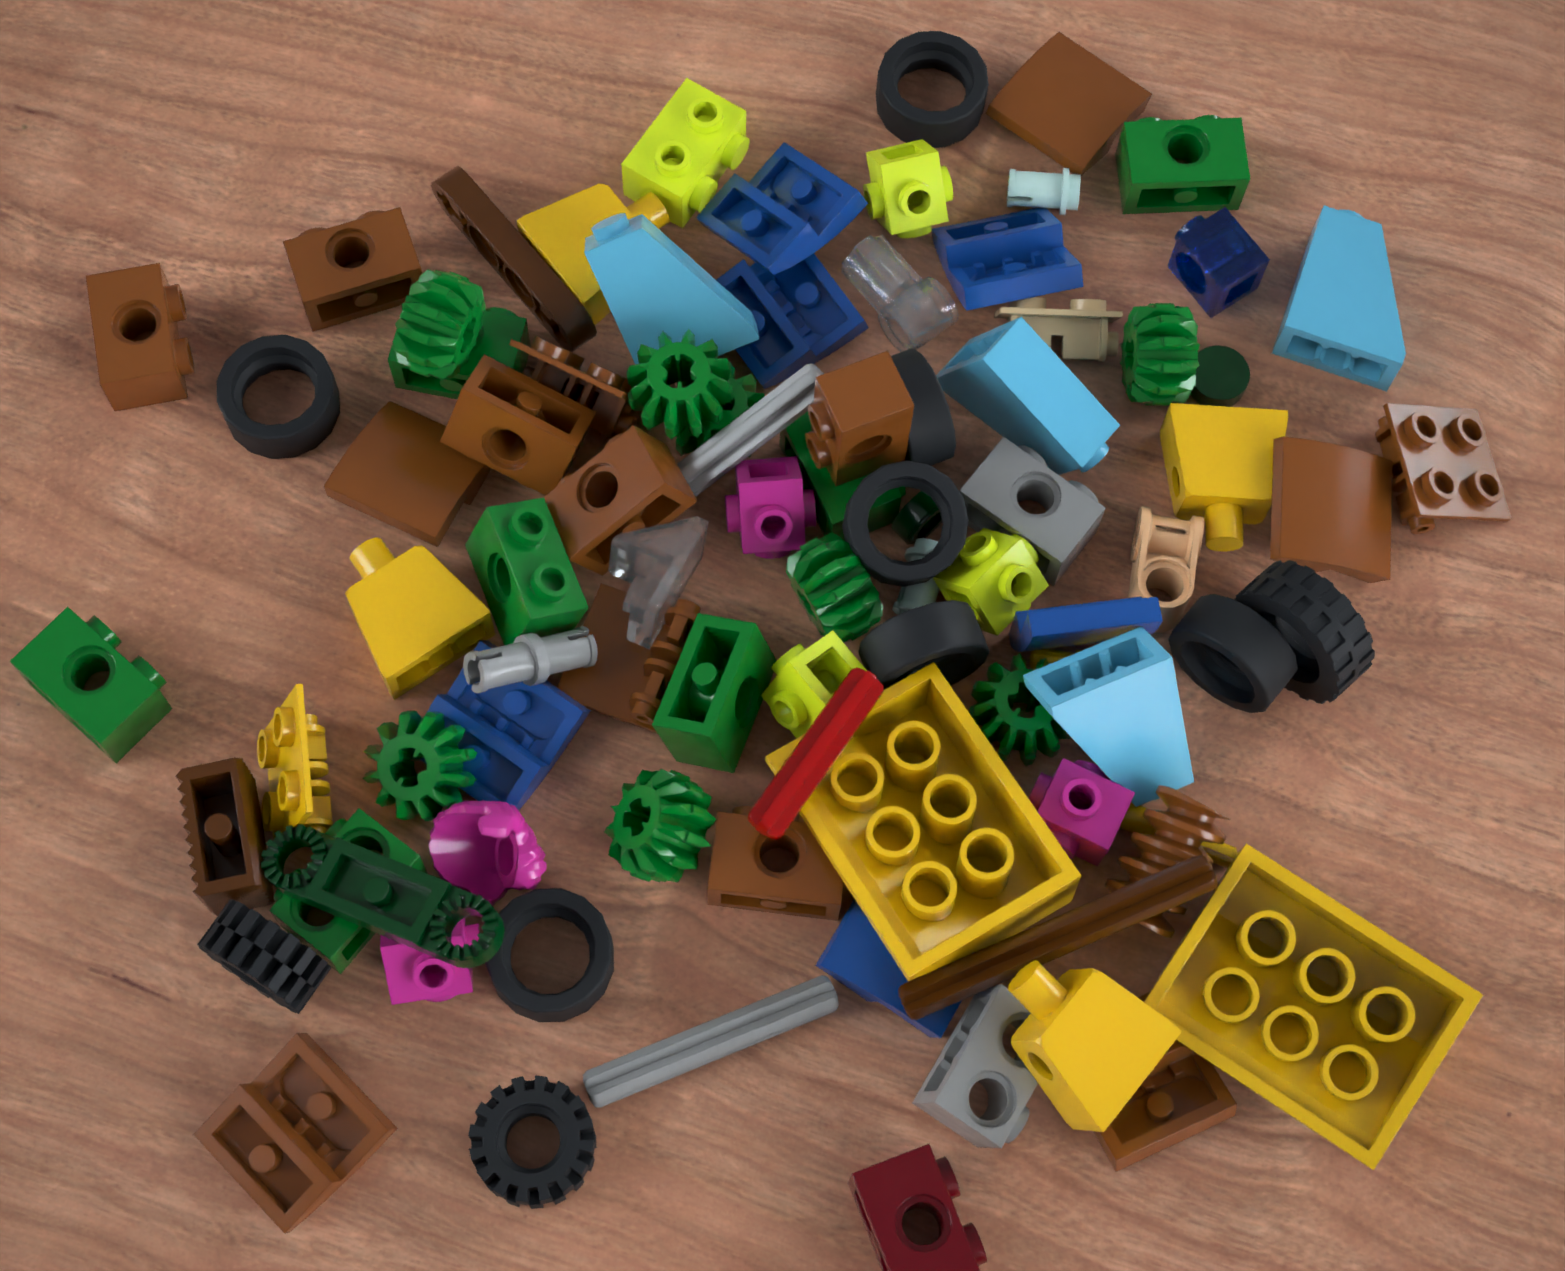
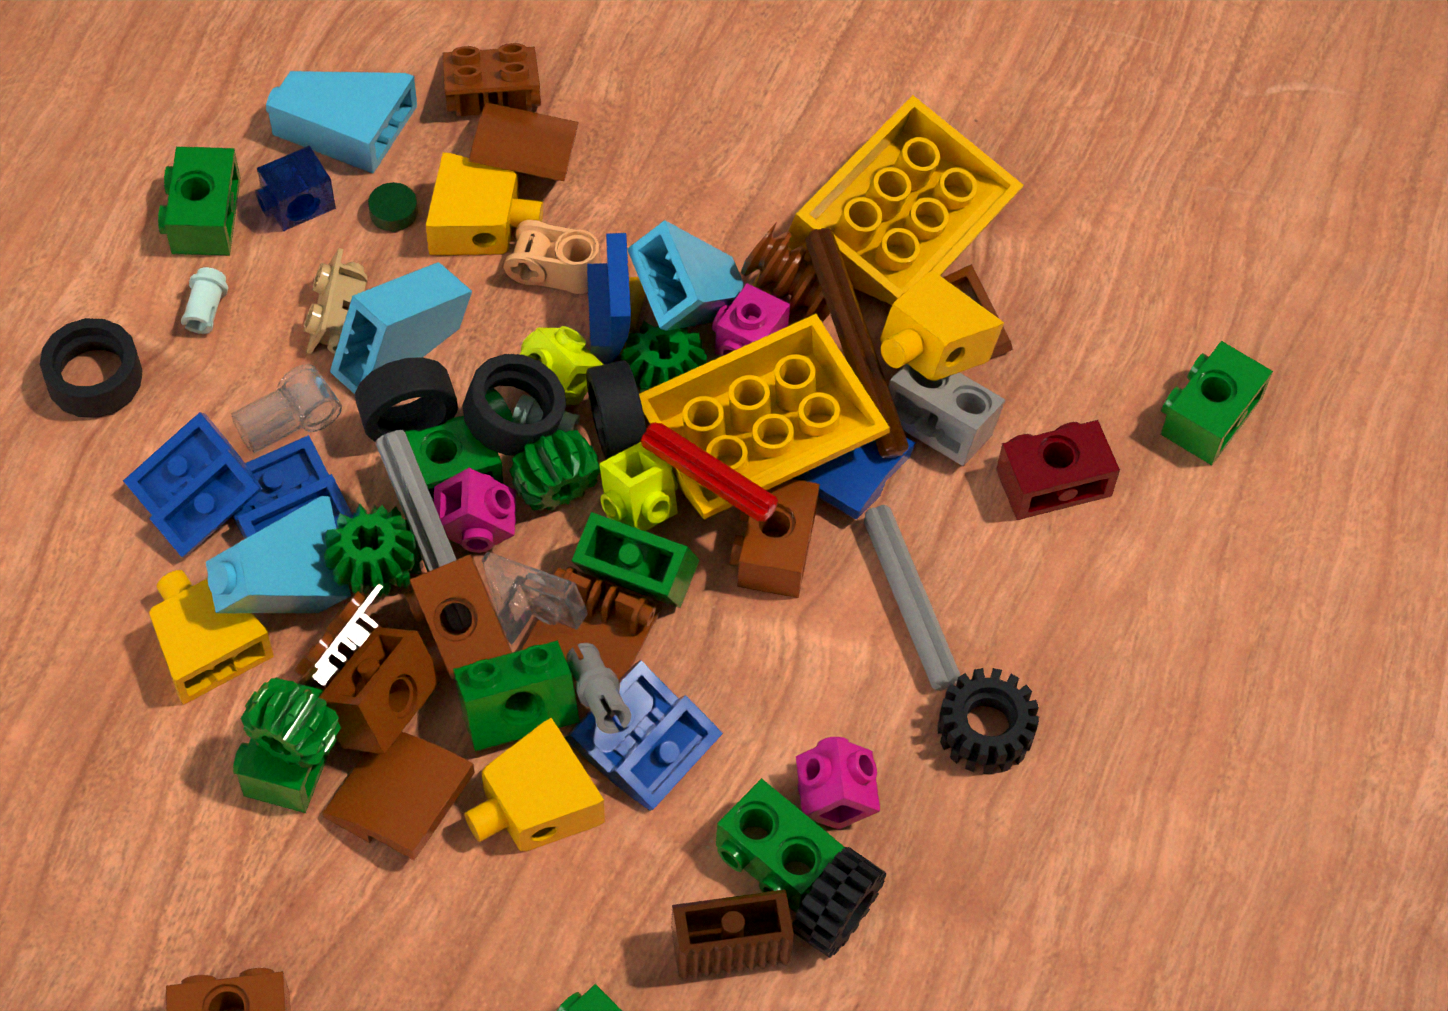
camera: 85 degrees left, 10 degrees down
dark orange slope [193,1033,398,1234] -> none
black tyre [217,335,340,459] -> none
yellow hinge [257,684,333,839] -> none
dark green plate [261,824,505,968] -> none
dark orange brick [283,207,422,332] -> none
green gear [362,710,478,821] -> none
dark pink hair [428,800,547,906] -> none
reddish brown beam [431,166,597,352] -> none
black tyre [485,888,614,1022] -> none
green gear [604,769,717,883] -> none
neon yellow brick [621,78,750,229] -> none
dark orange brick [805,351,915,486] -> none
neon yellow brick [863,139,953,238] -> none
blue slope [931,208,1084,311] -> none
light grey brick [959,437,1106,586] -> none
dark orange slope [985,32,1152,176] -> none
green gear [1120,303,1200,406] -> none
black tyre [1168,594,1298,713] -> none
black tyre [1234,560,1375,704] -> none

